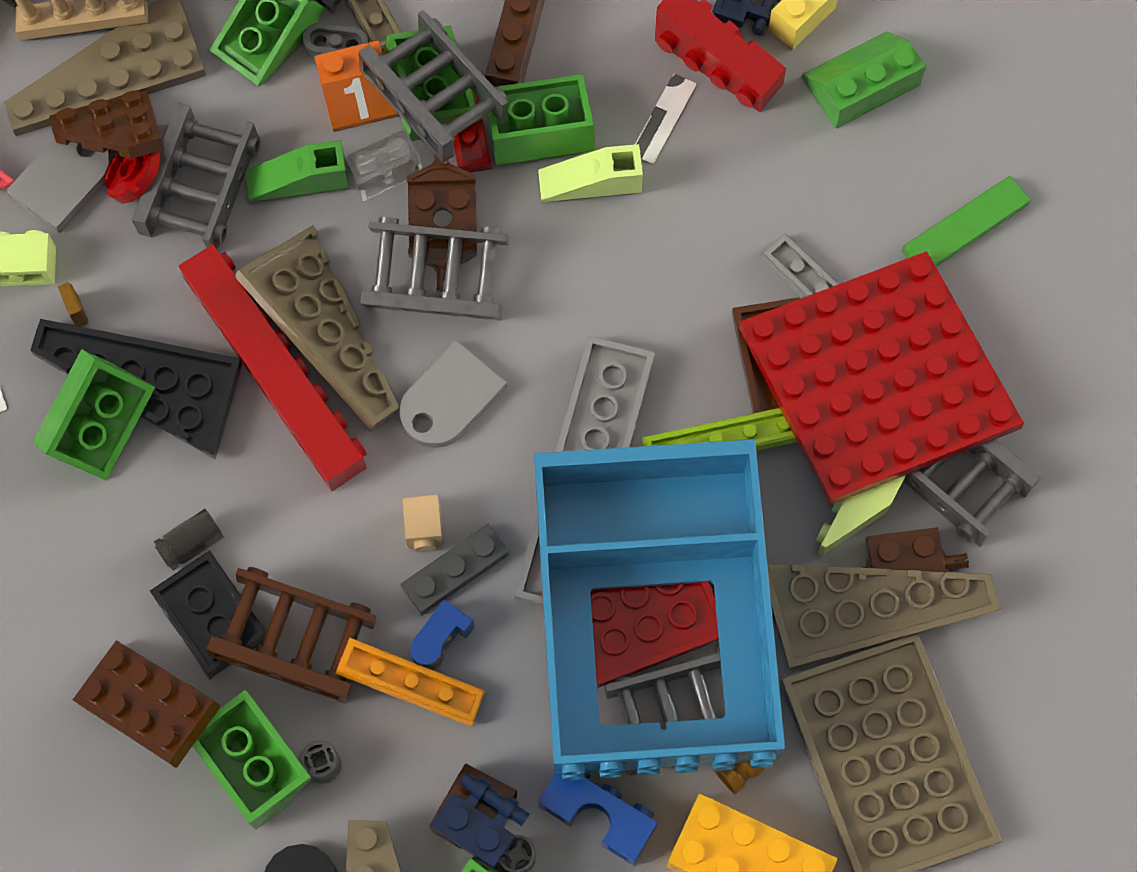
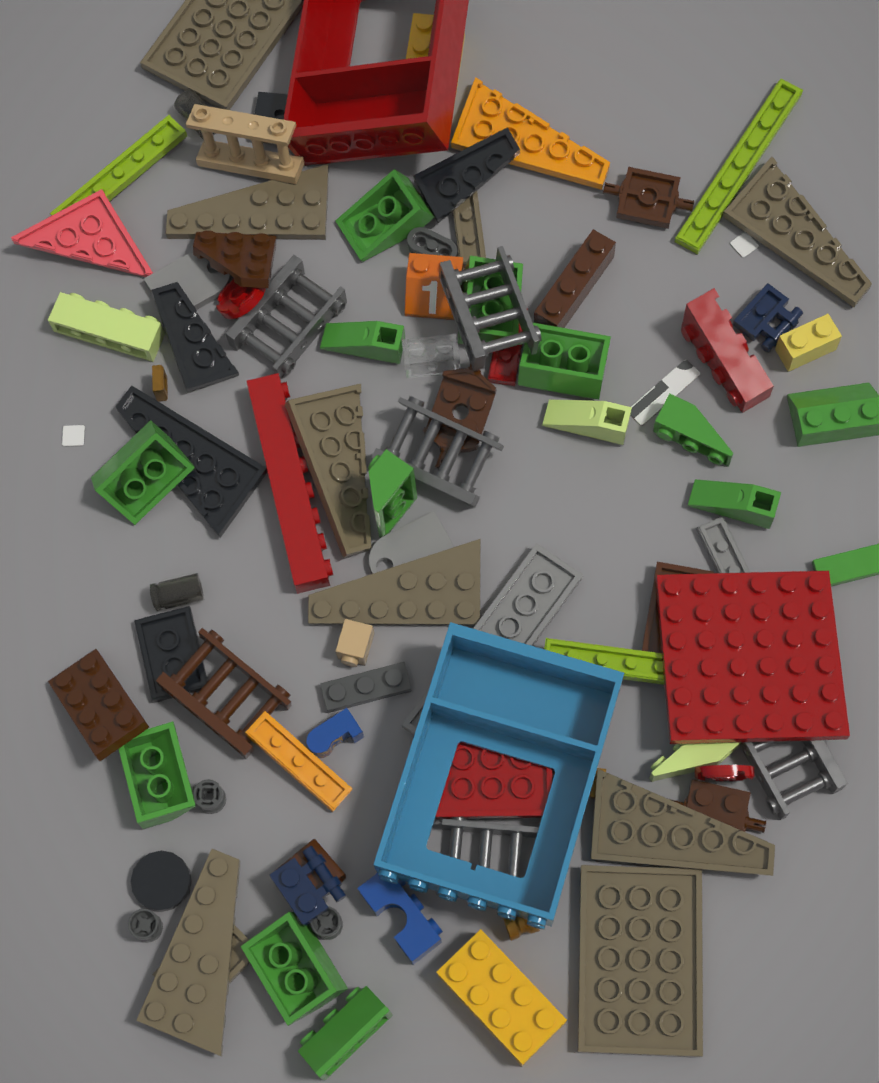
camera: 25 degrees right, 0 degrees up
none -> black wing [152,282,239,392]
none -> dark tan wing [308,539,481,625]
none -> bright green slope [368,449,417,538]
none -> bright green slope [653,393,733,467]
none -> bright green slope [687,479,781,529]
none -> red tile [695,765,754,781]

